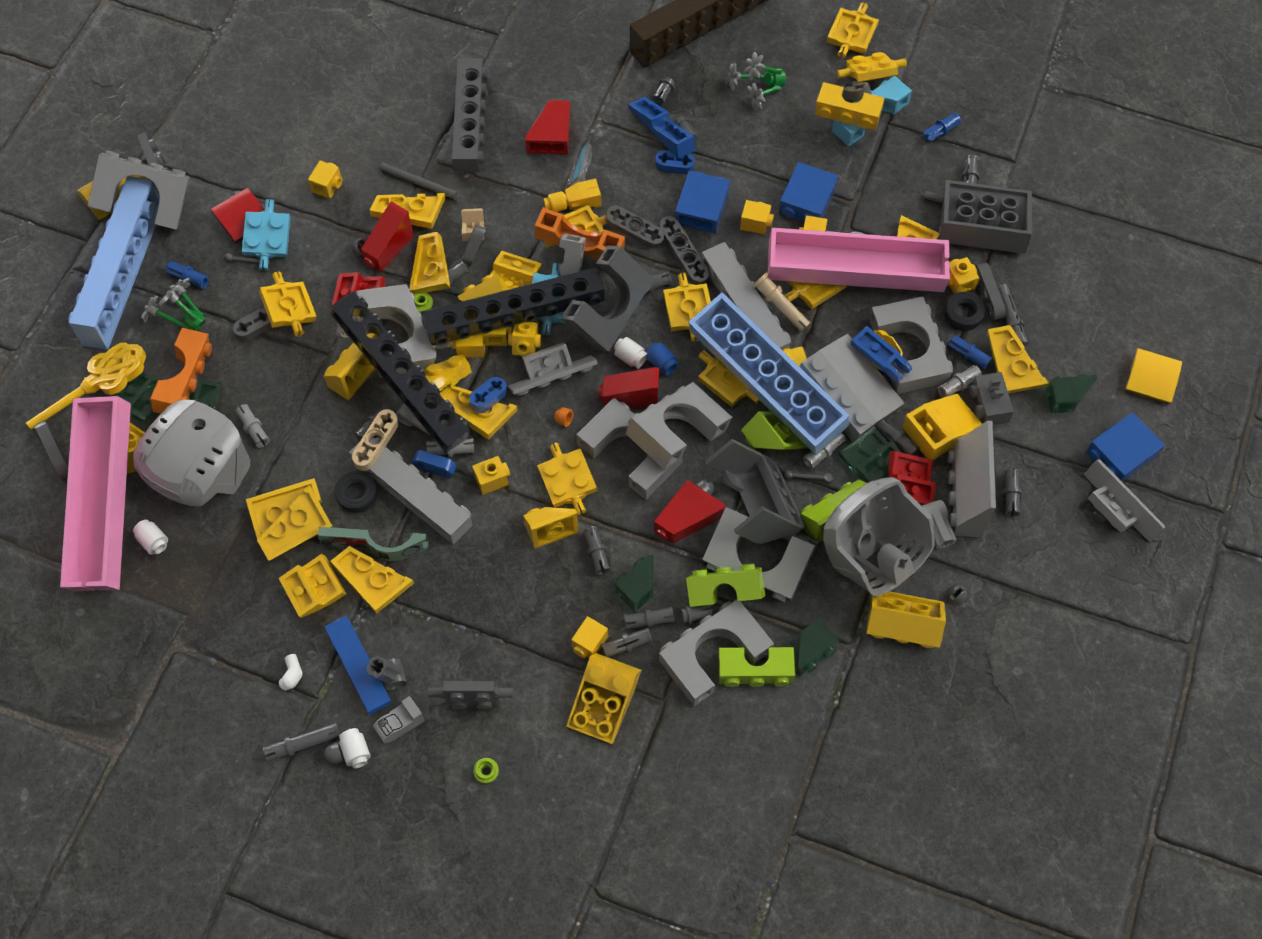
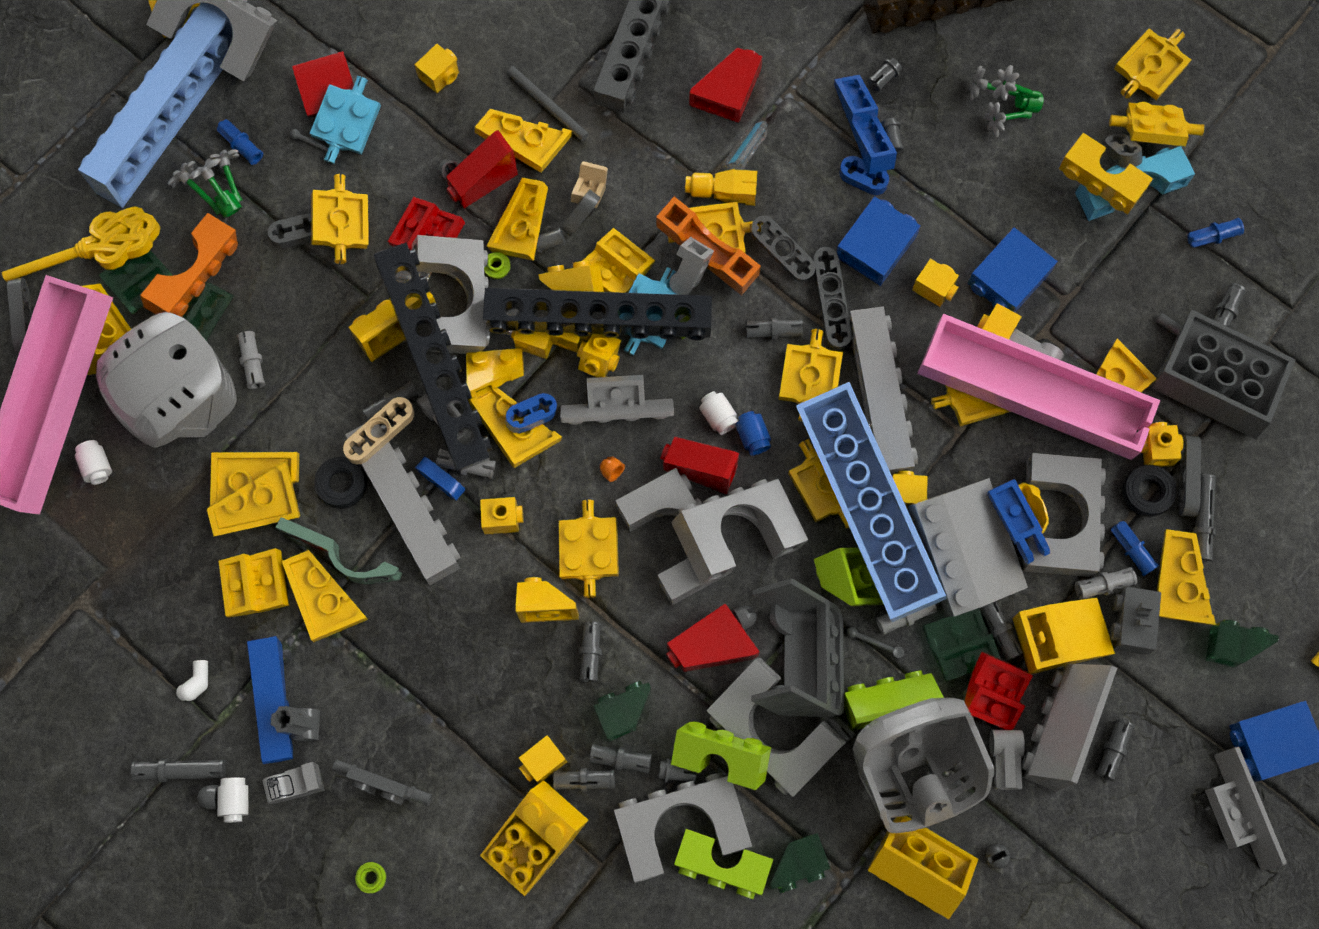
camera: 20 degrees right, 10 degrees up
dark grey arch [561,245,654,352] -> none
tan pin [752,272,810,332] -> none

